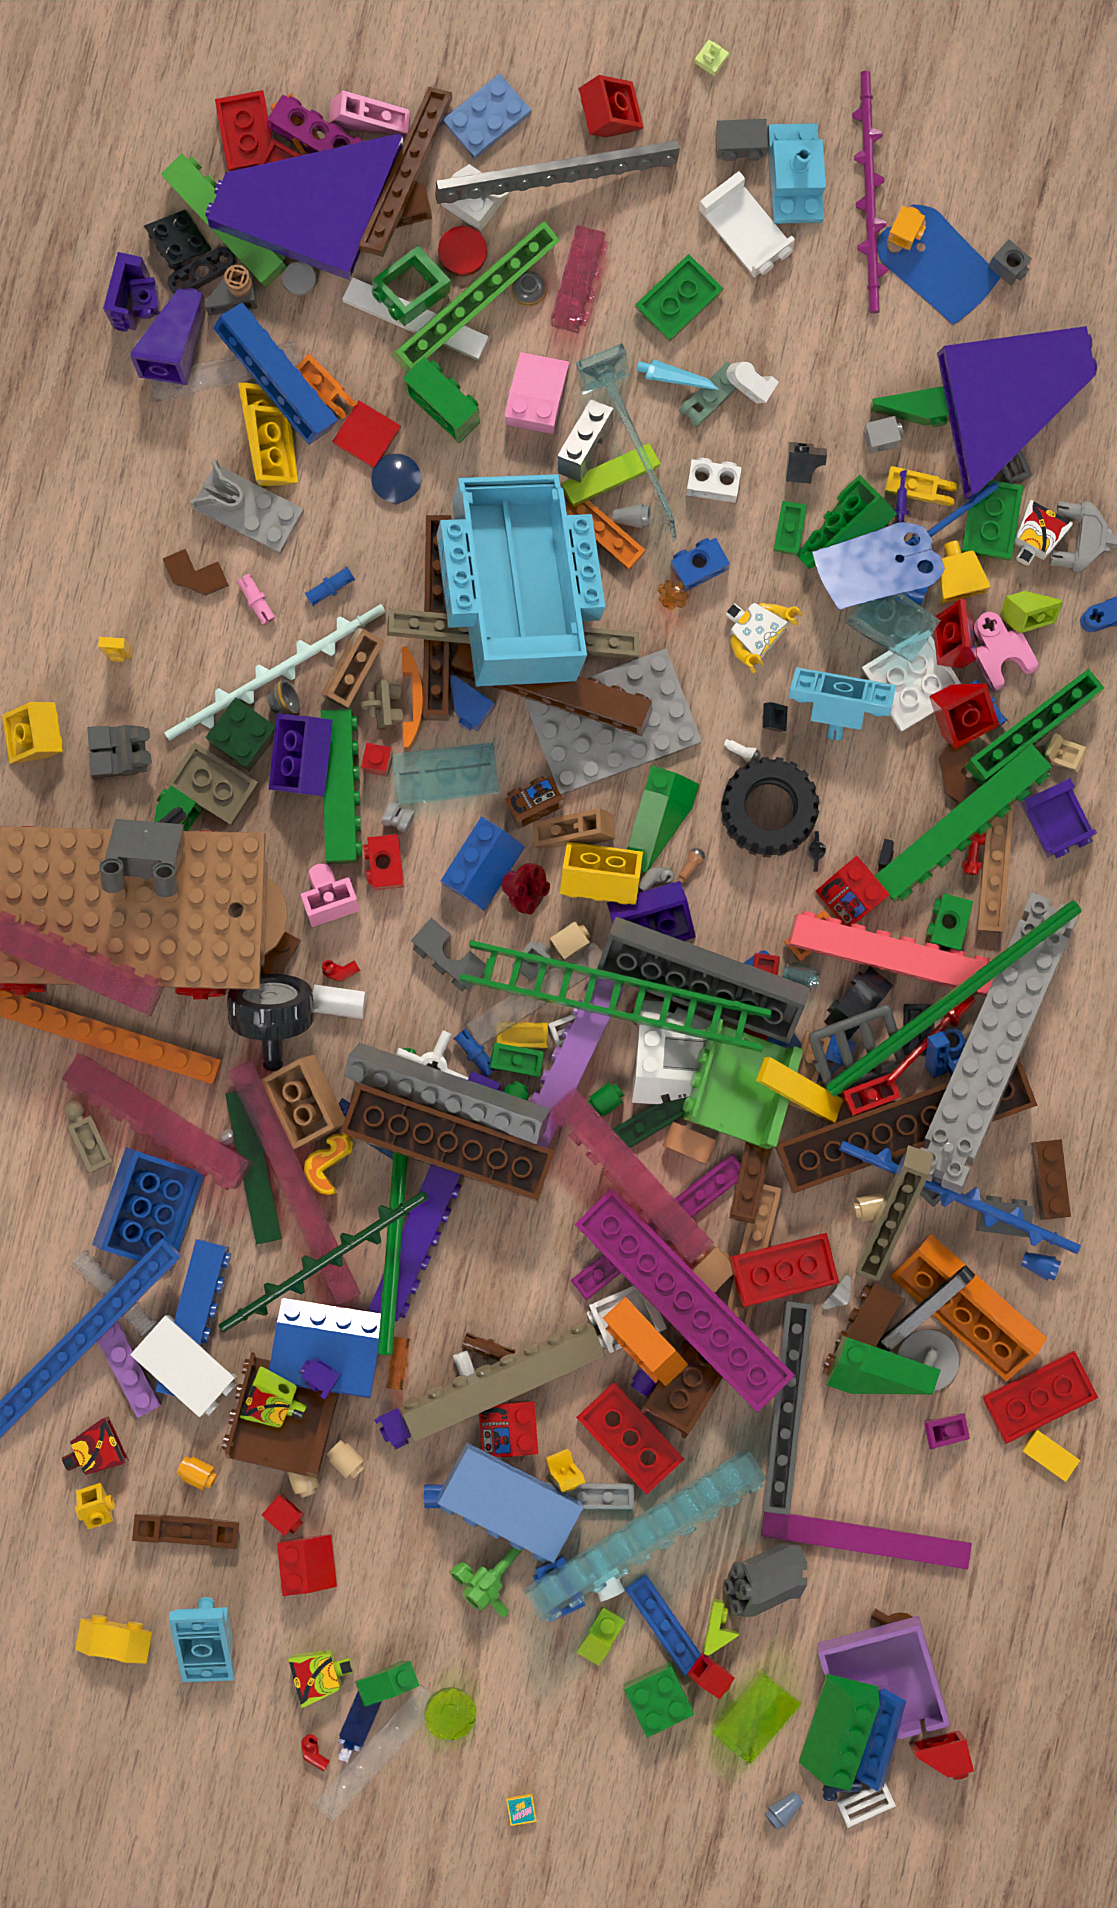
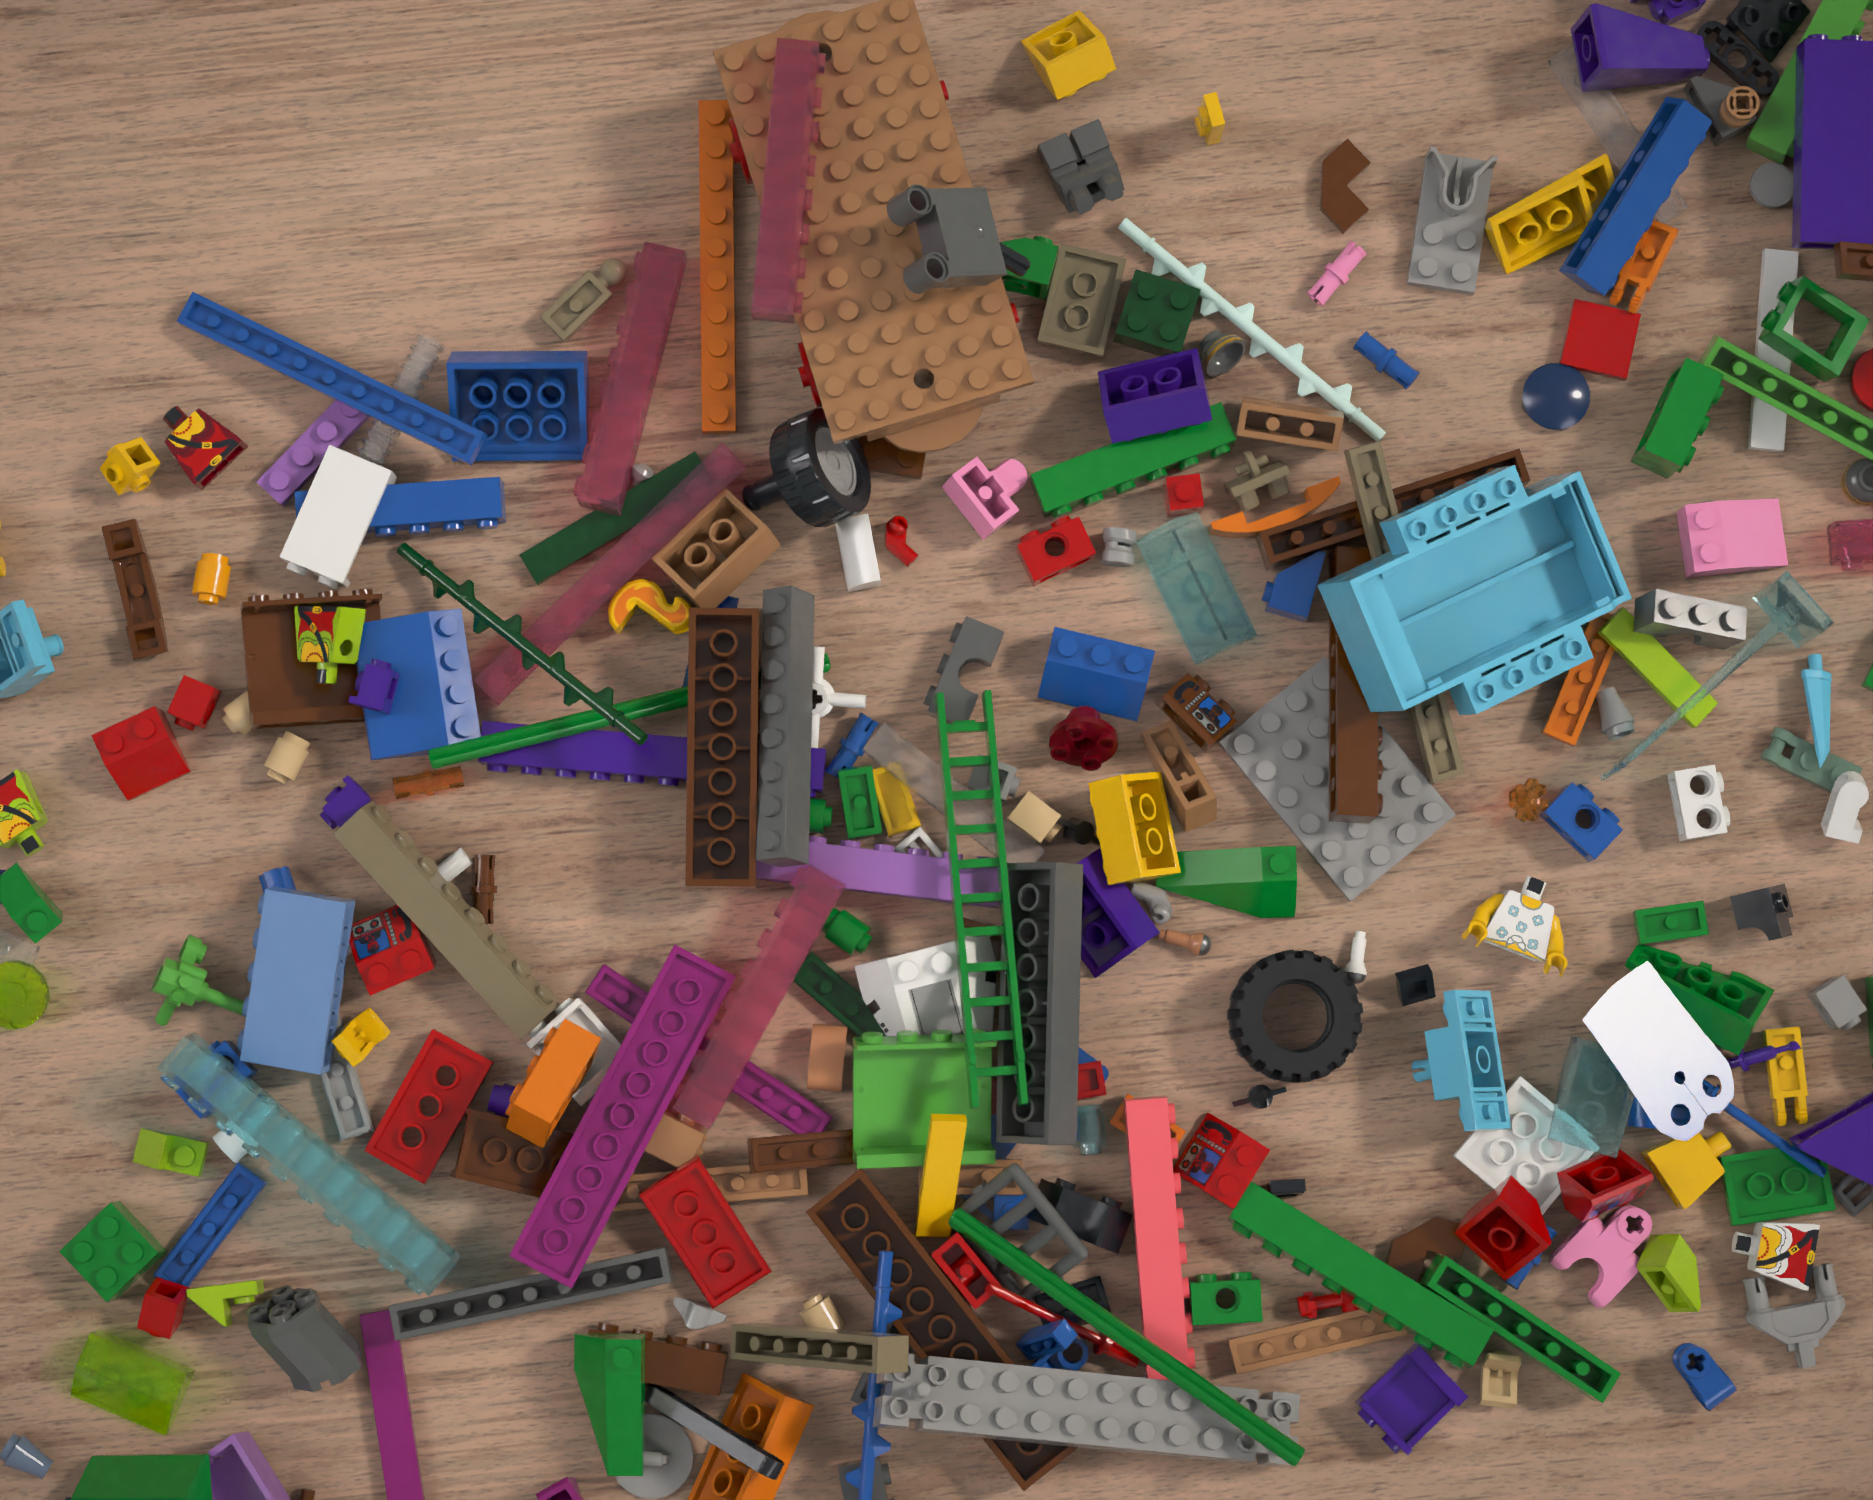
camera: 65 degrees right, 0 degrees up
none -> black piece [1060,817,1100,846]

